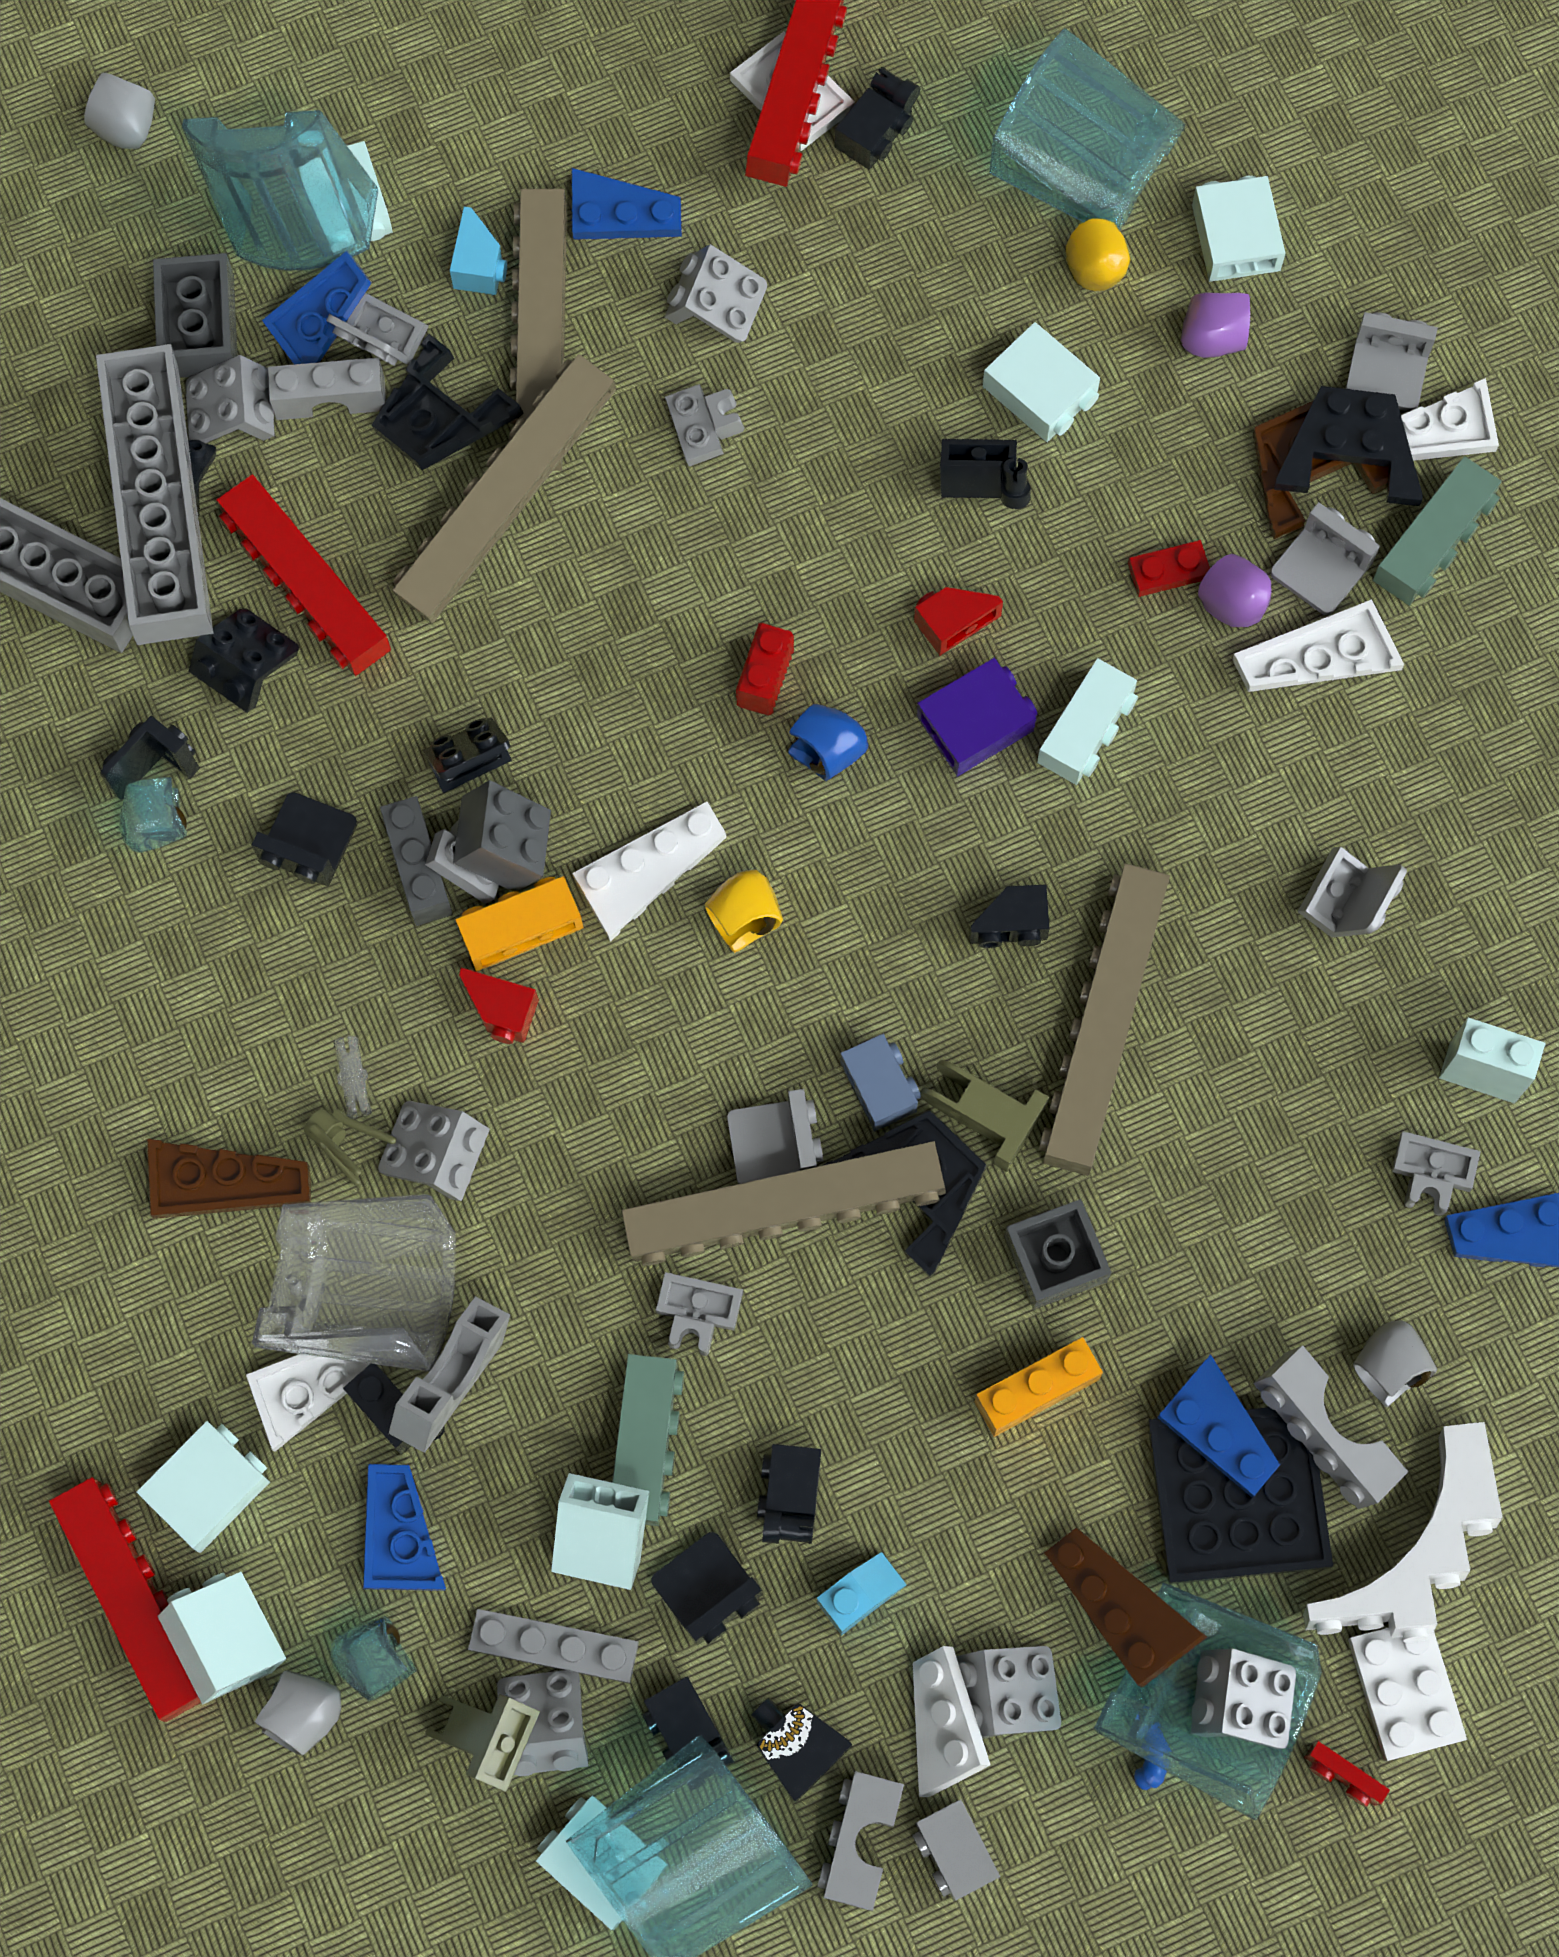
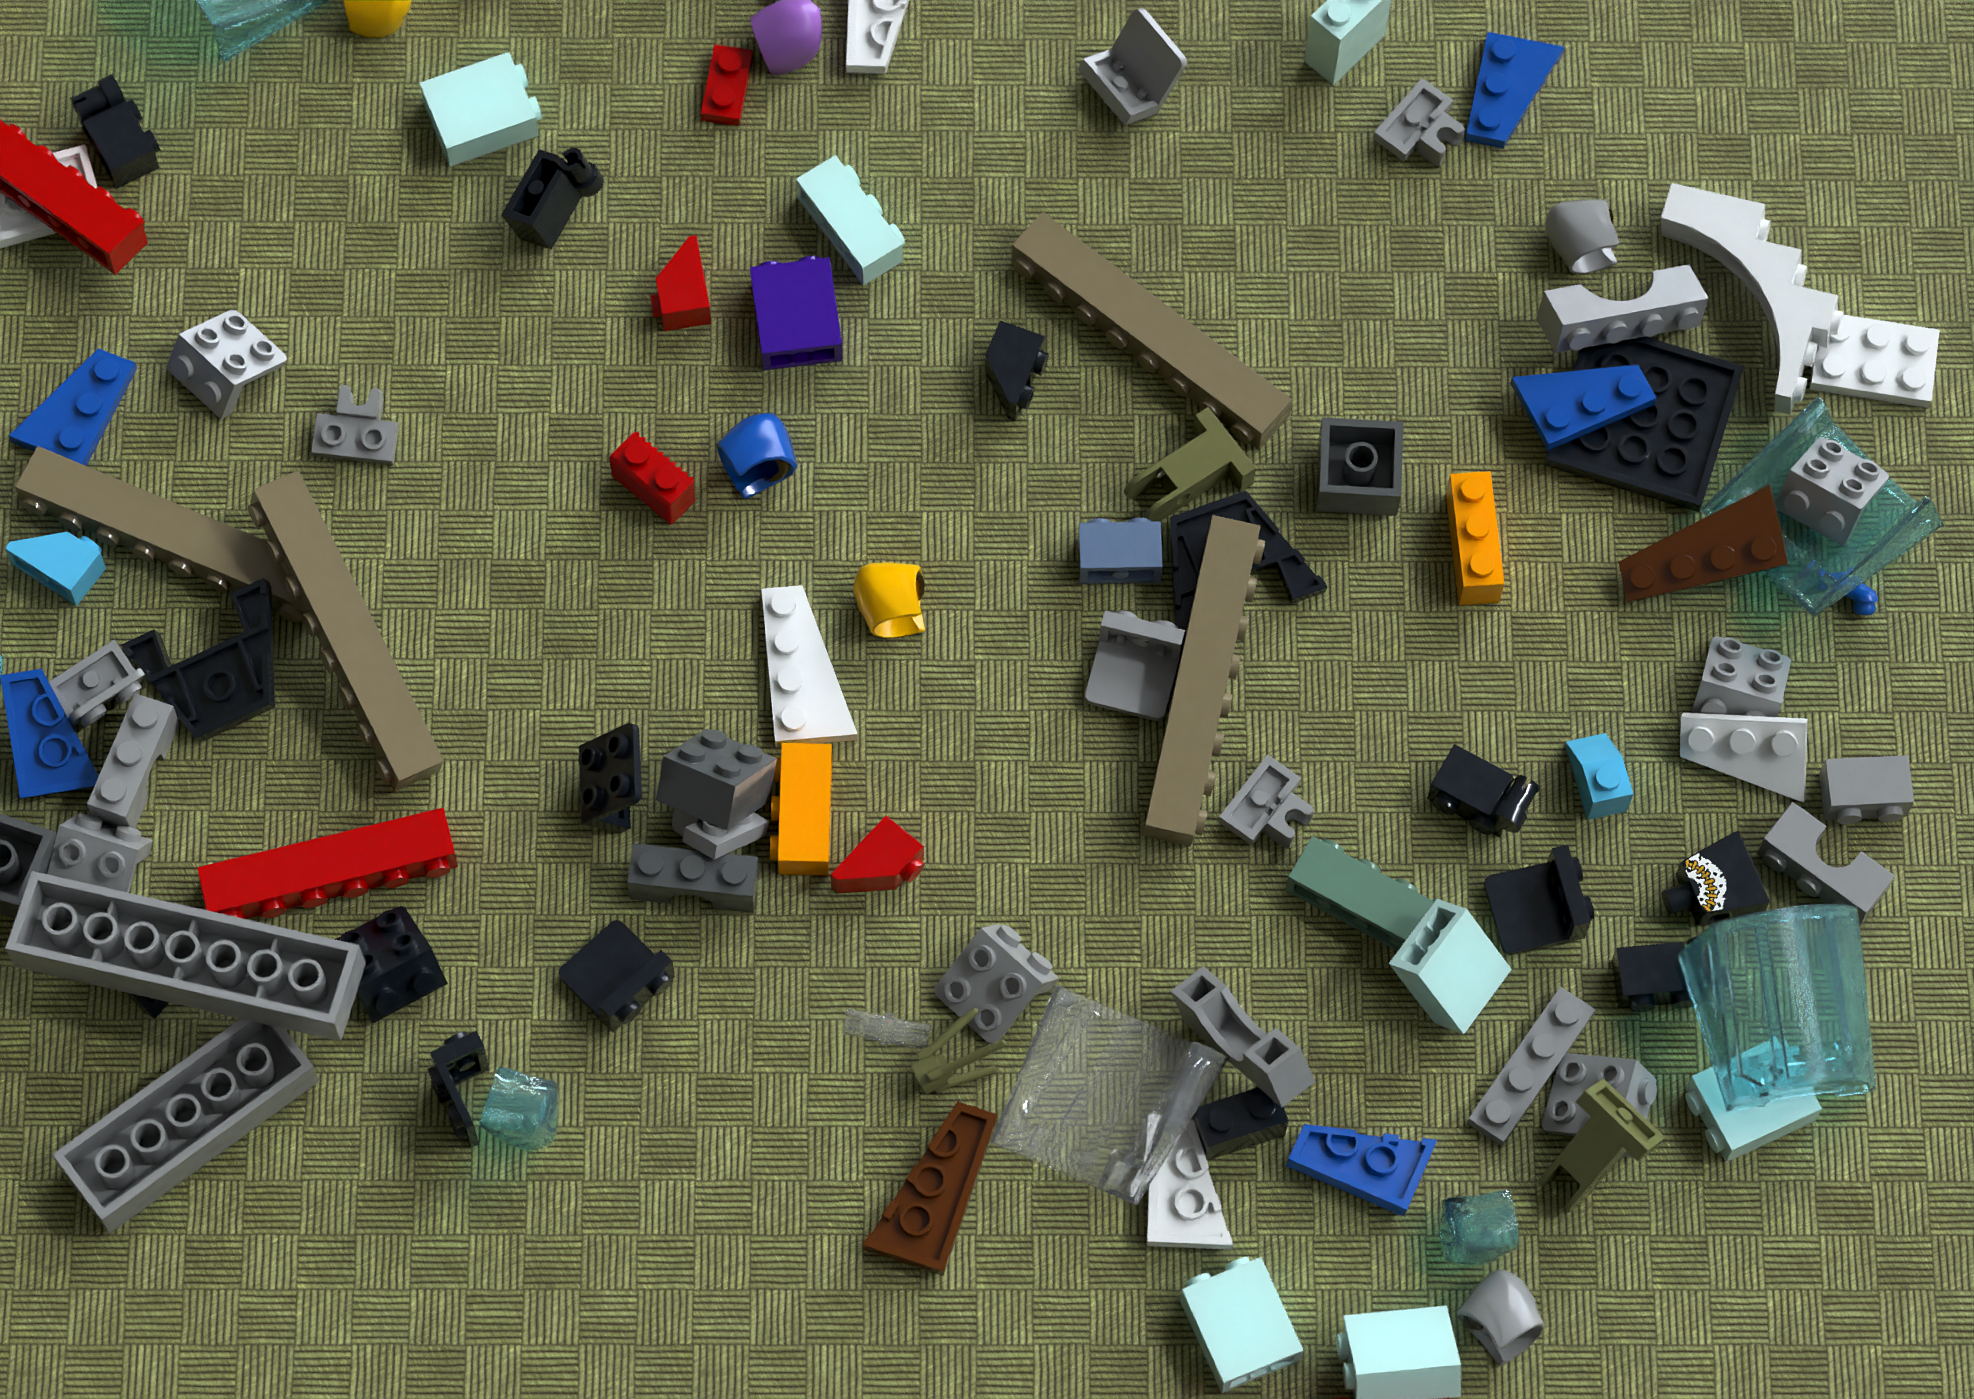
camera: 70 degrees left, 5 degrees down
red plate [1304,1741,1390,1807] -> none

